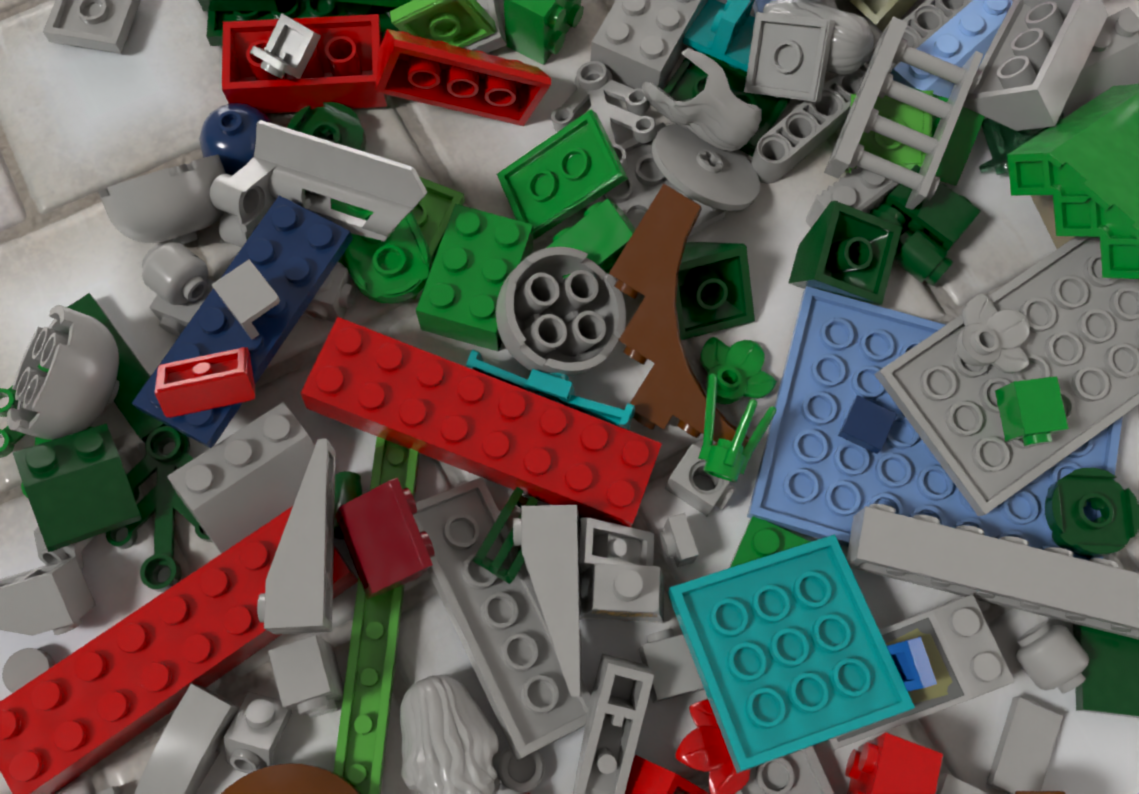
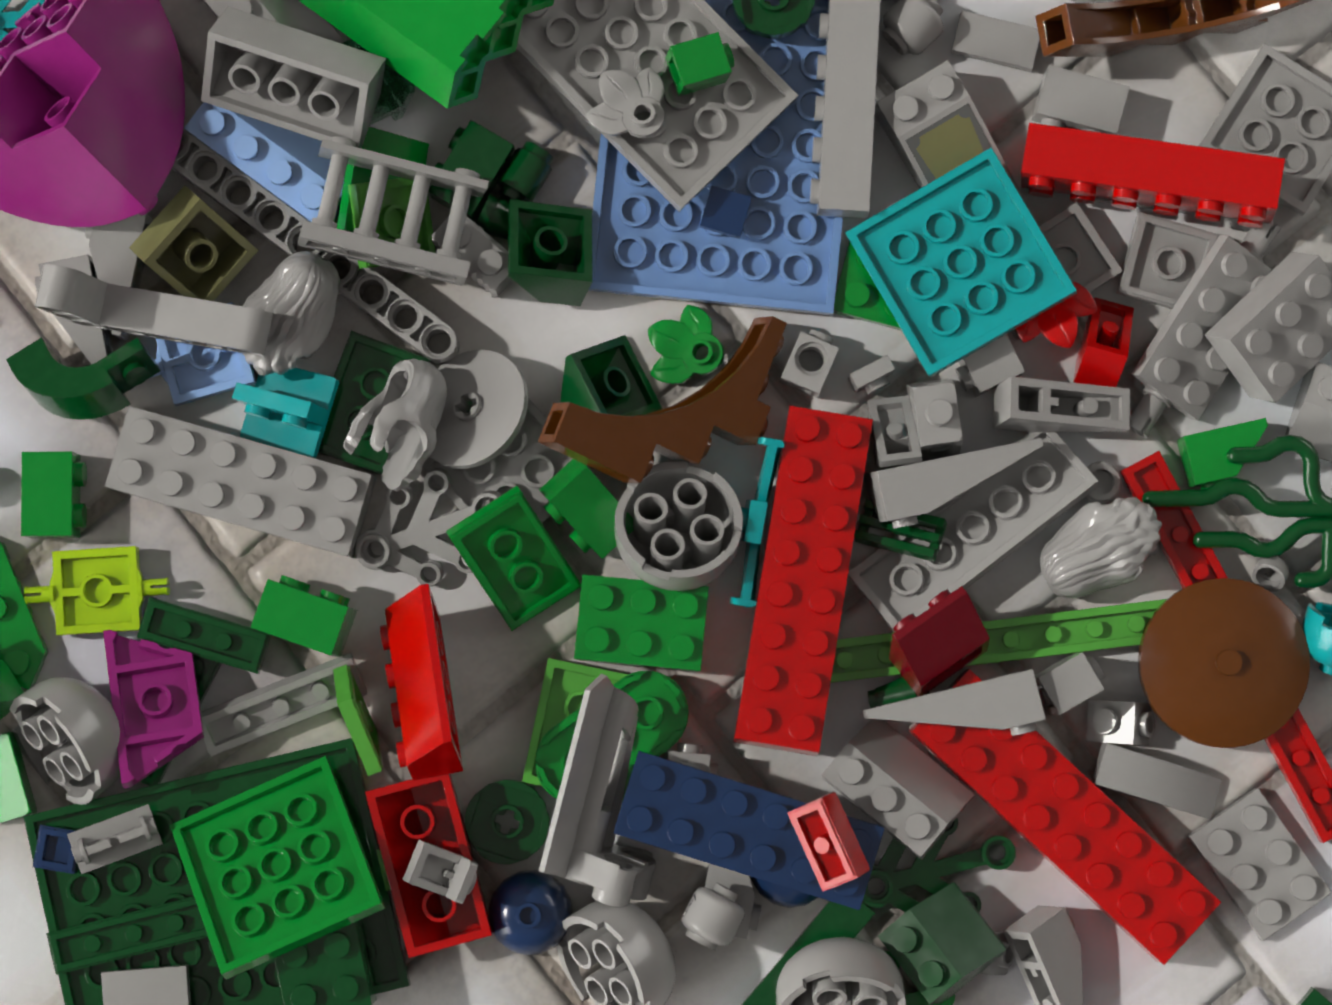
camera: 95 degrees left, 15 degrees up
light grey tile [2,648,55,693] -> none
light grey panel [211,259,280,339] -> none
green plant [698,373,777,482] -> none
light grey tile [744,12,835,102] -> none
blue plate [887,637,937,691] -> none

